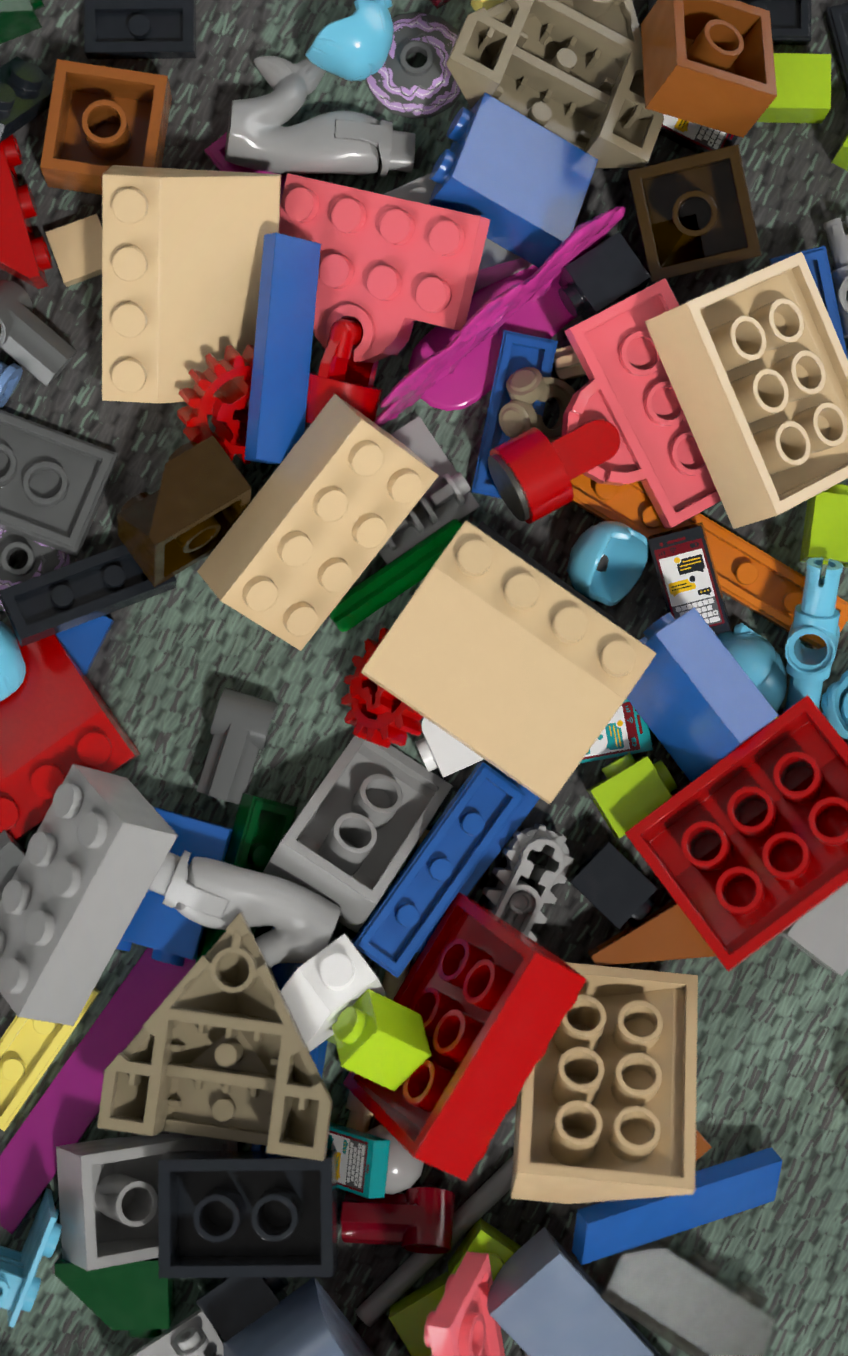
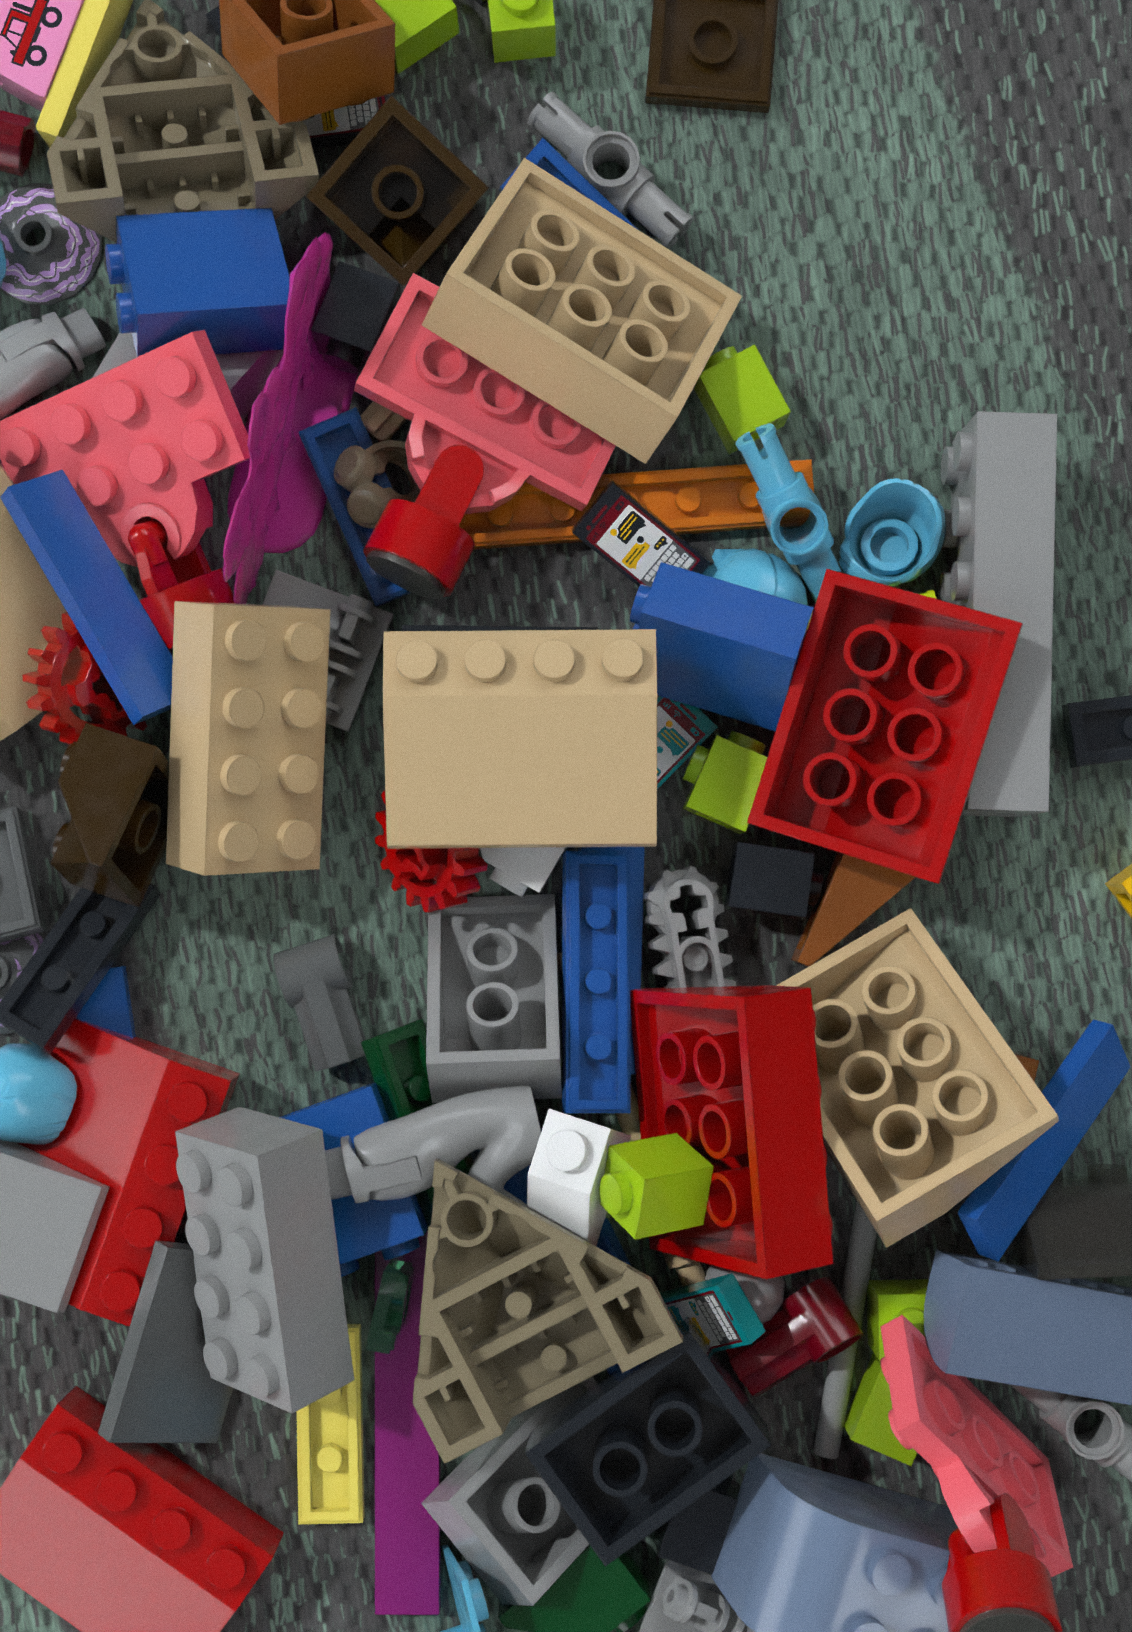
camera: 35 degrees left, 0 degrees up
green axle [329,519,463,632] -> none
medium azure hair [567,521,649,606] -> none
none -> clear green tile [366,1259,415,1354]

